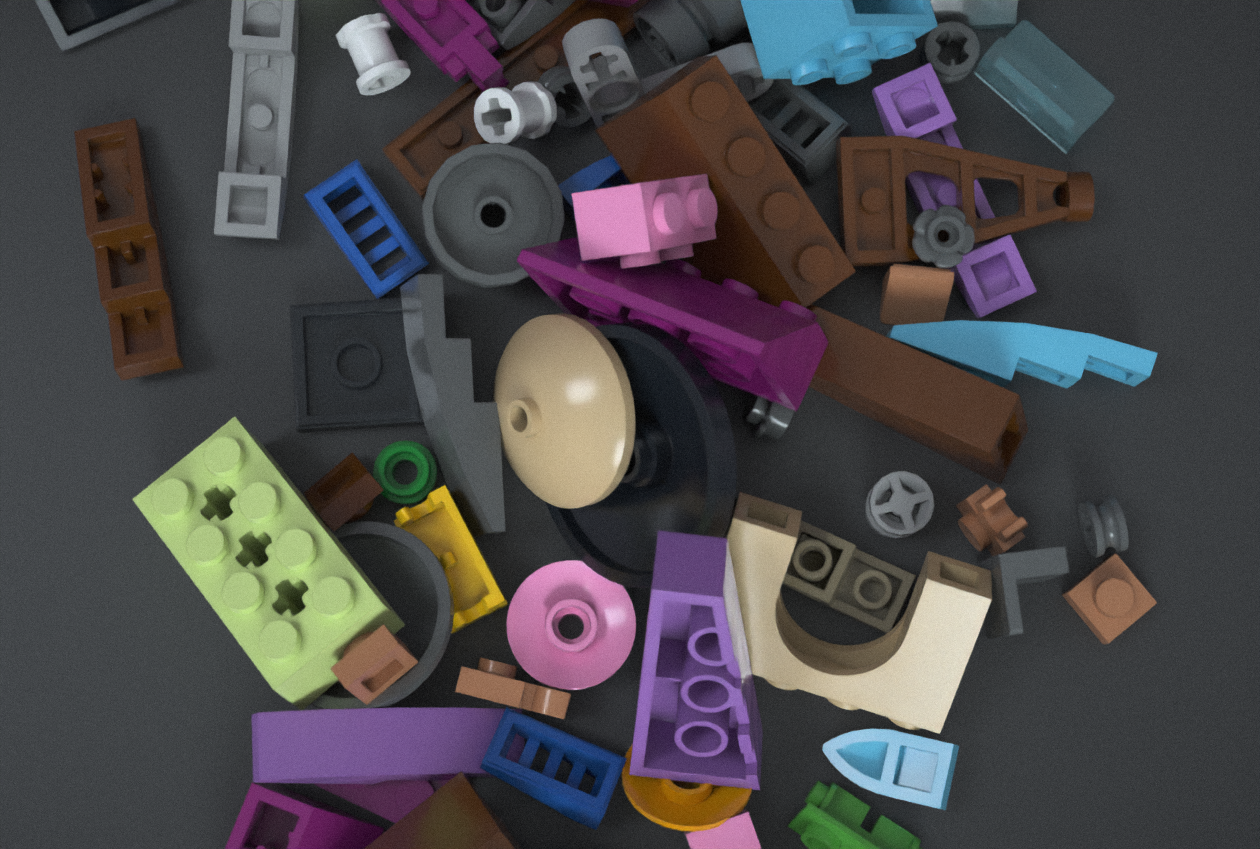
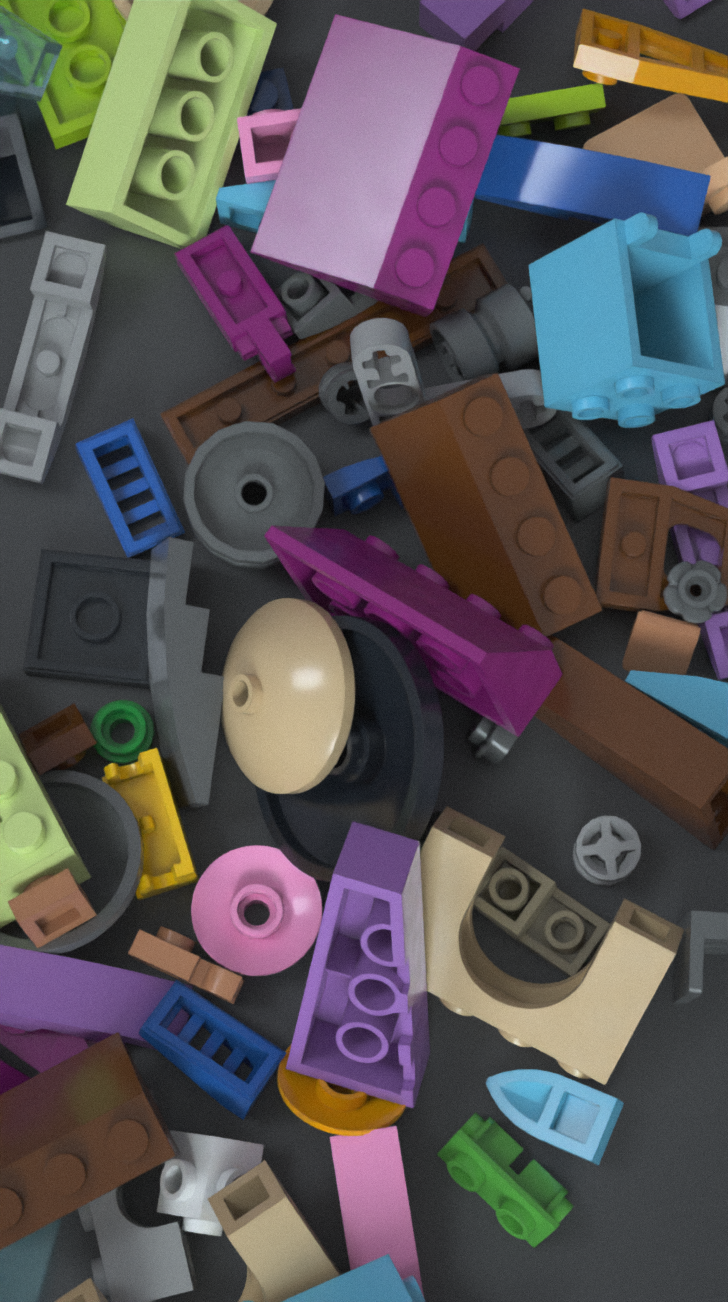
camera: 15 degrees right, 5 degrees down
white bush [336,13,411,95] -> none
white bush [474,81,557,145] -> none
bright pink brick [571,174,717,269] -> none
nougat plate [956,484,1028,556] -> none

